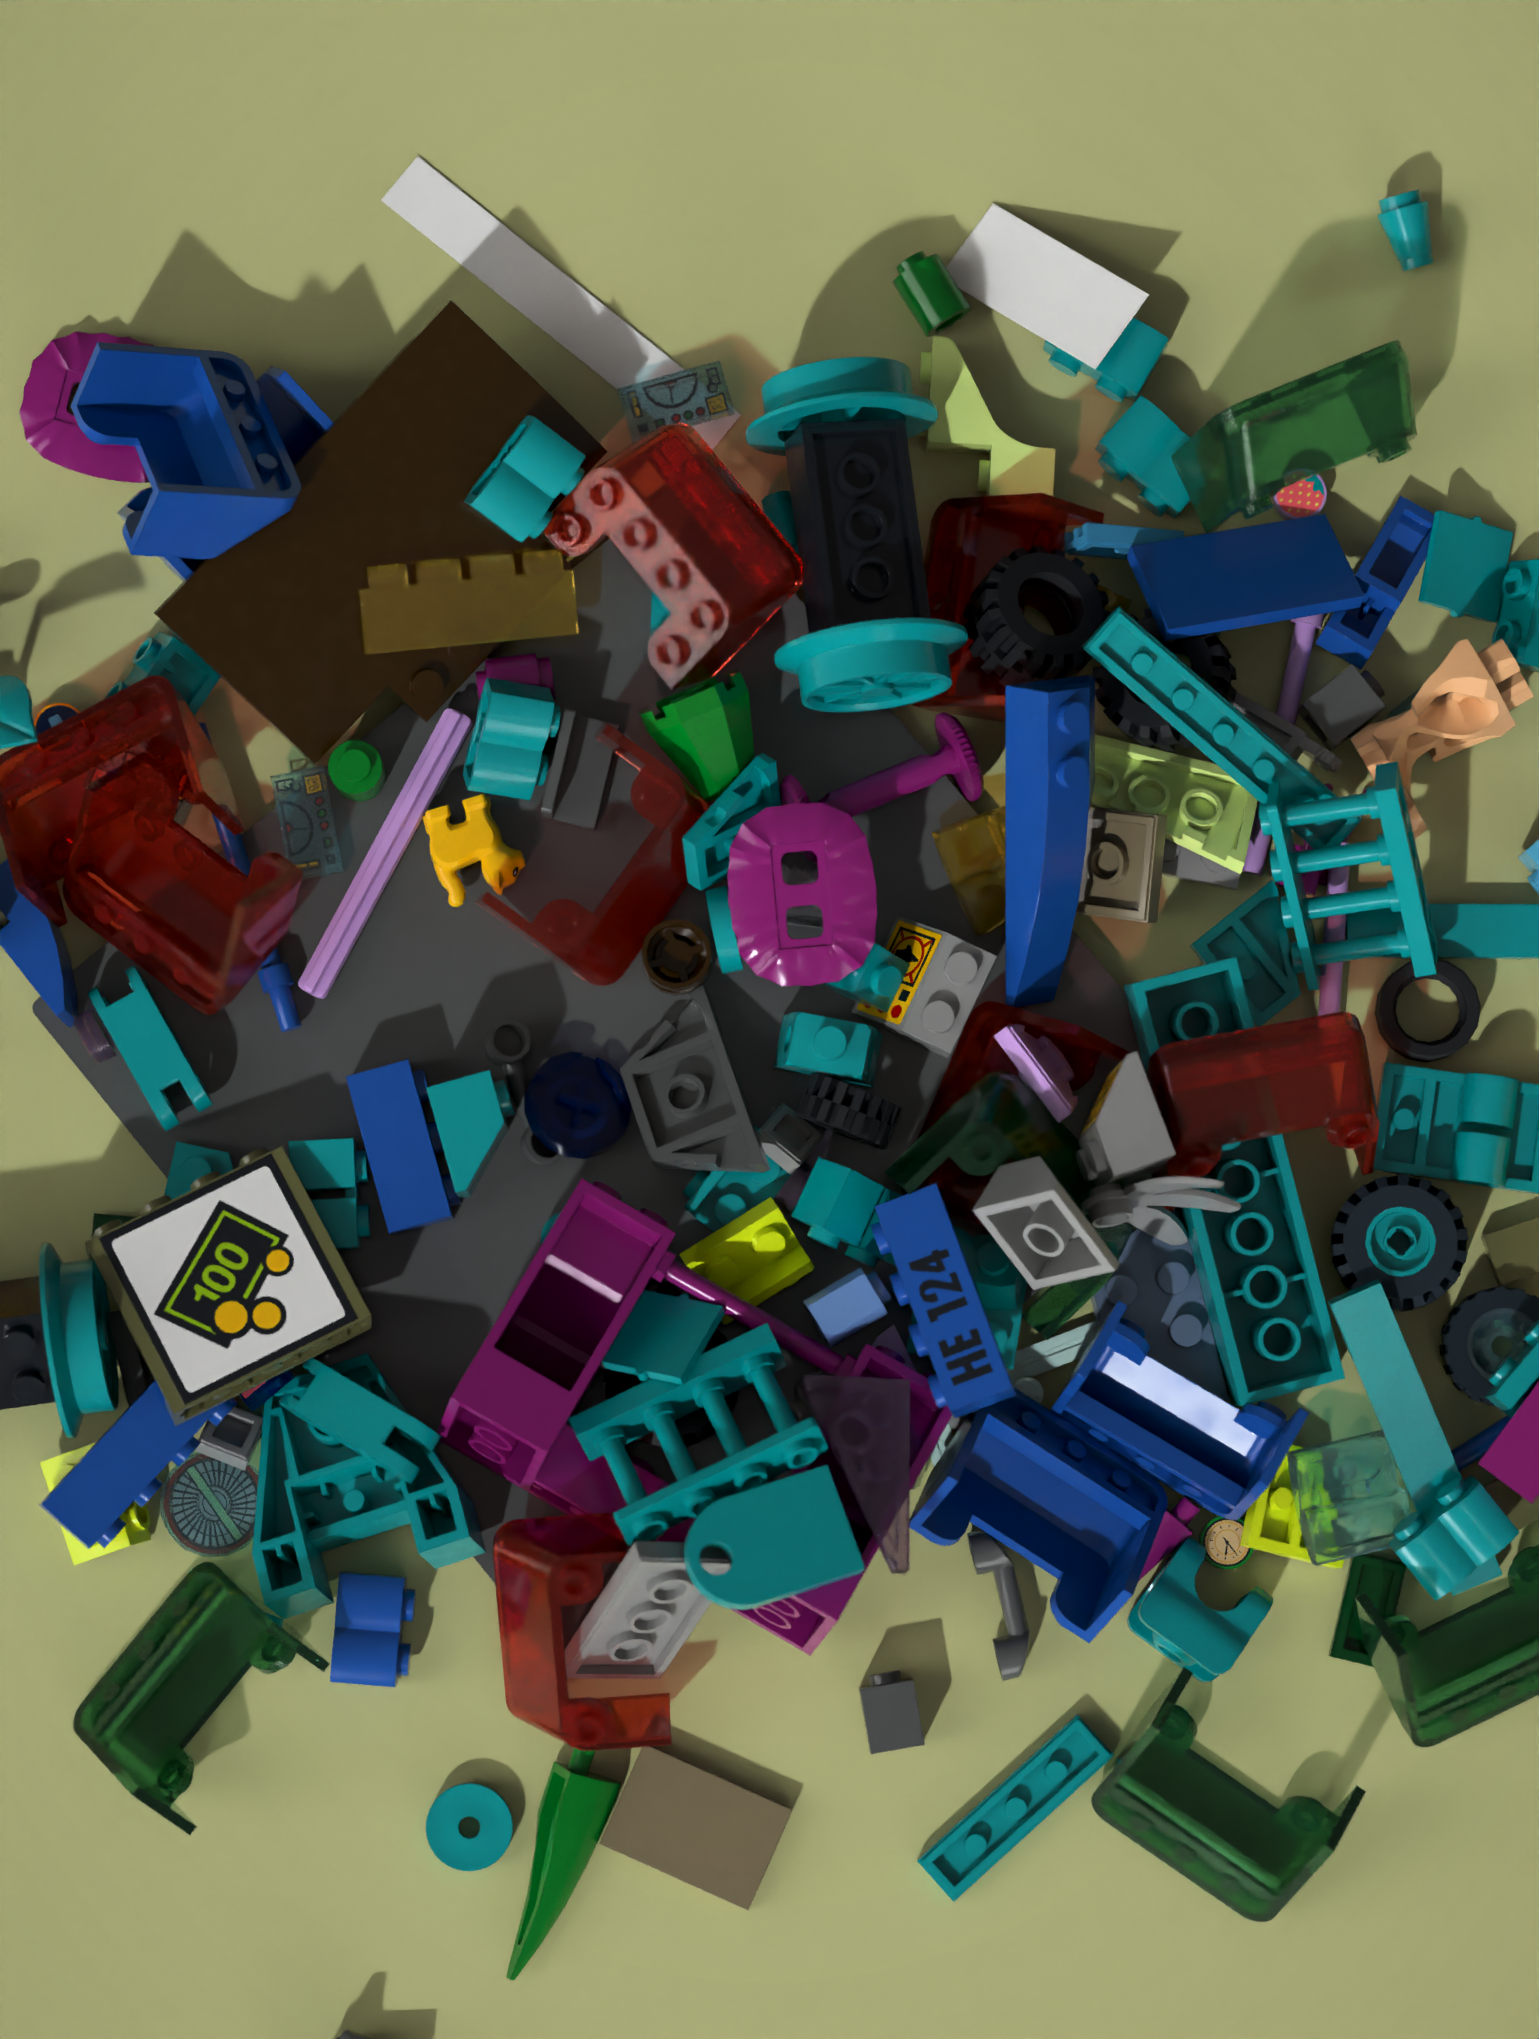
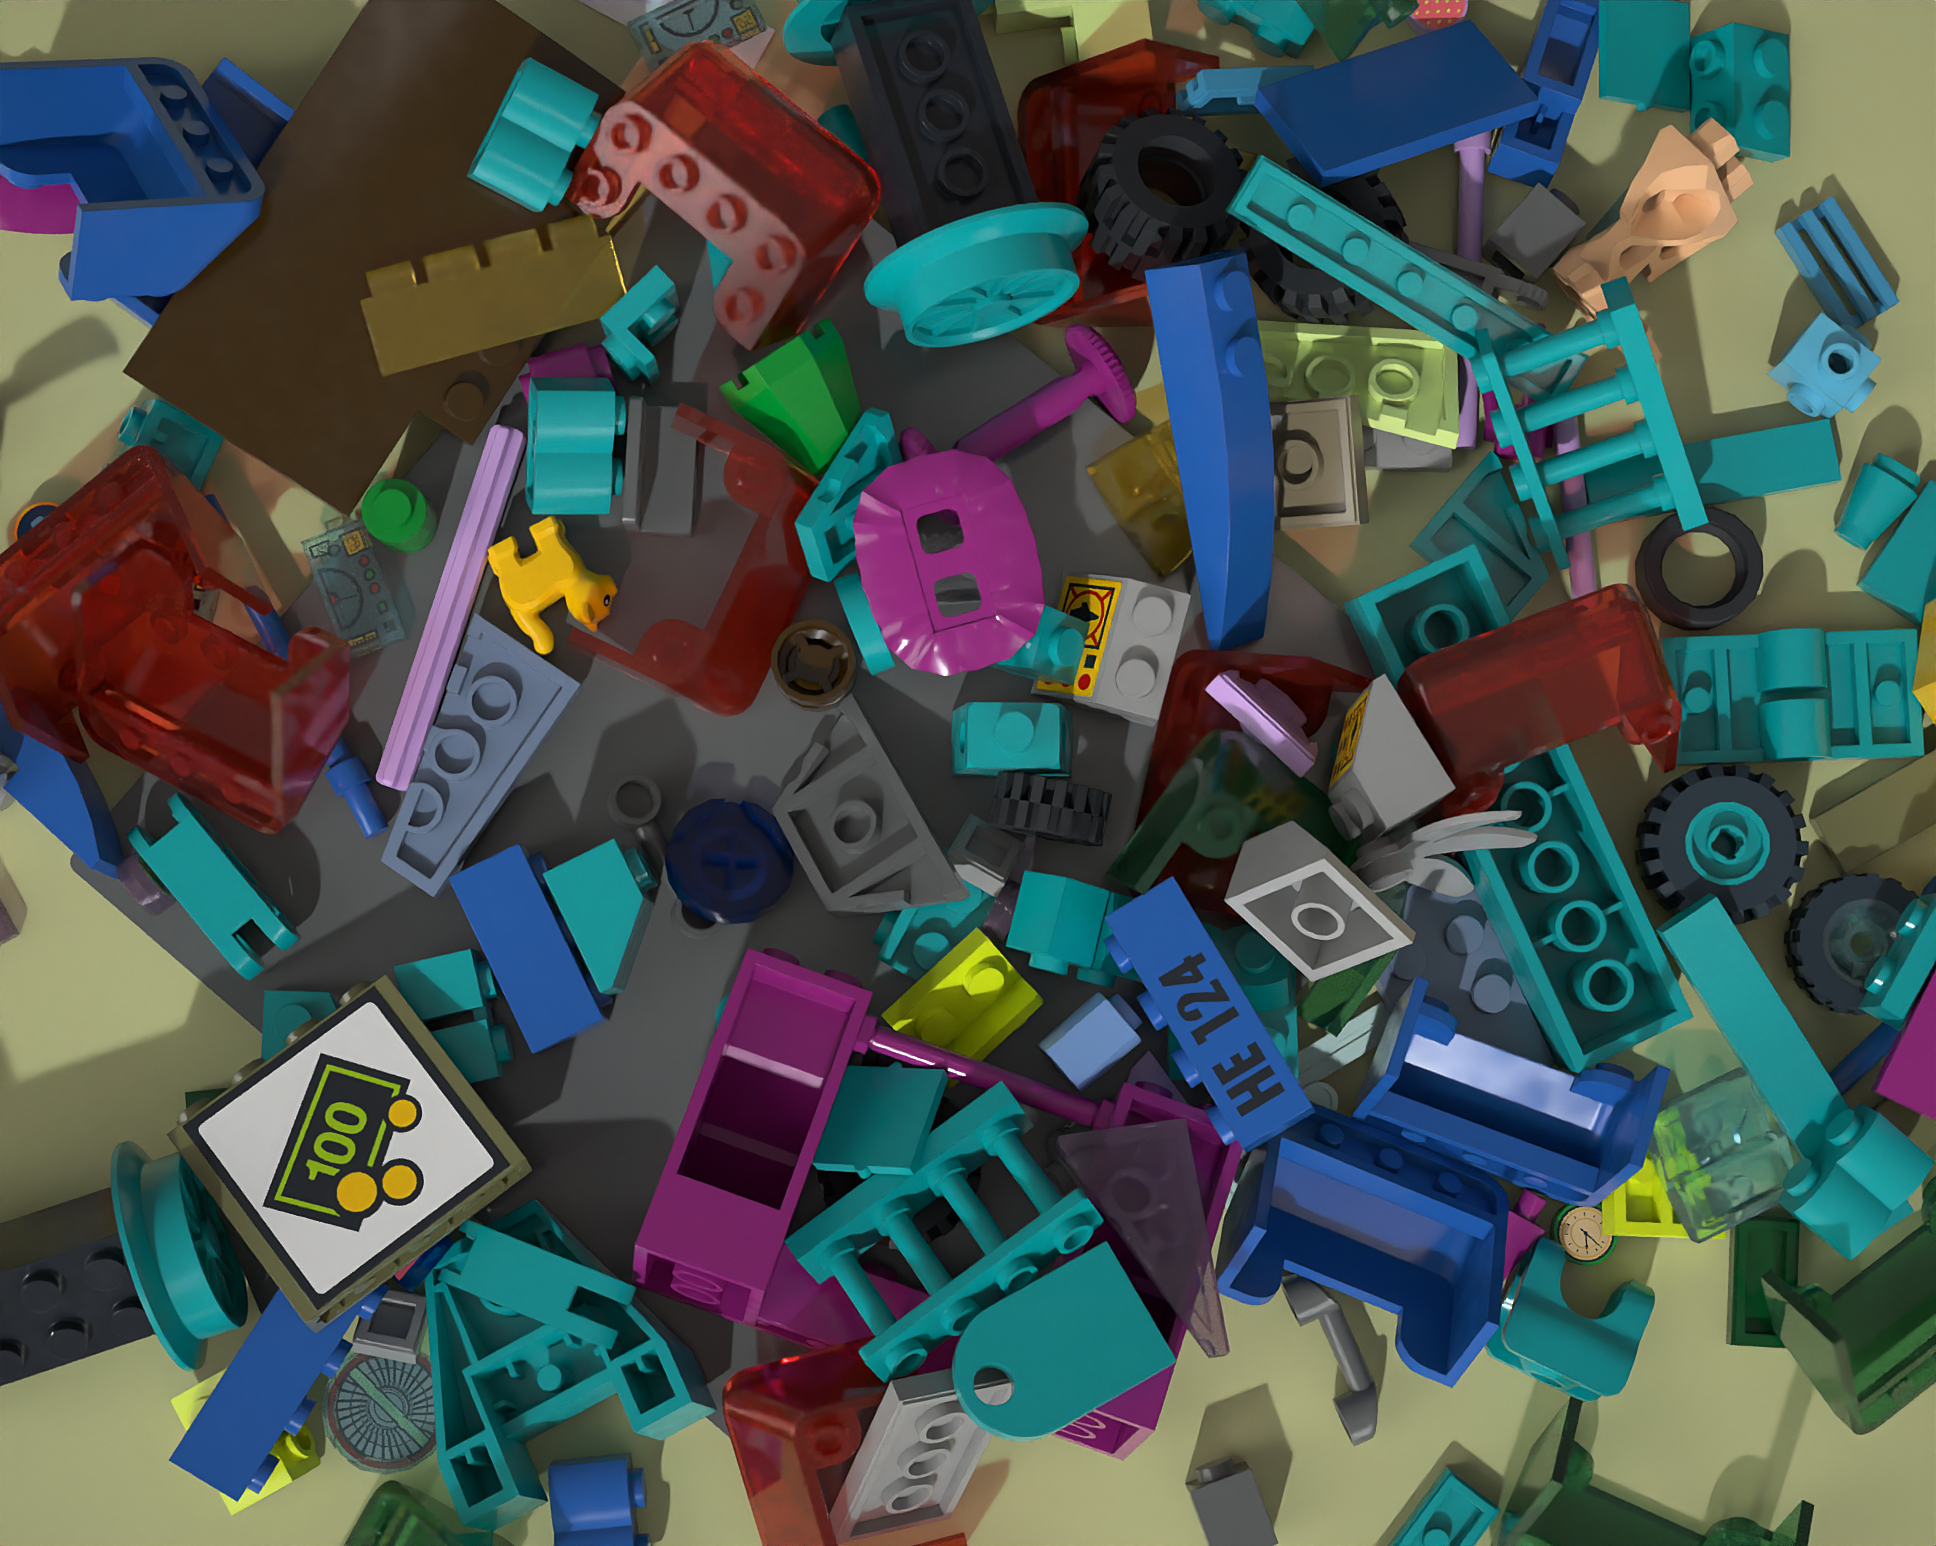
camera: 10 degrees left, 0 degrees up
none -> sand blue wing [381,613,583,899]
none -> teal bracket [600,265,680,386]

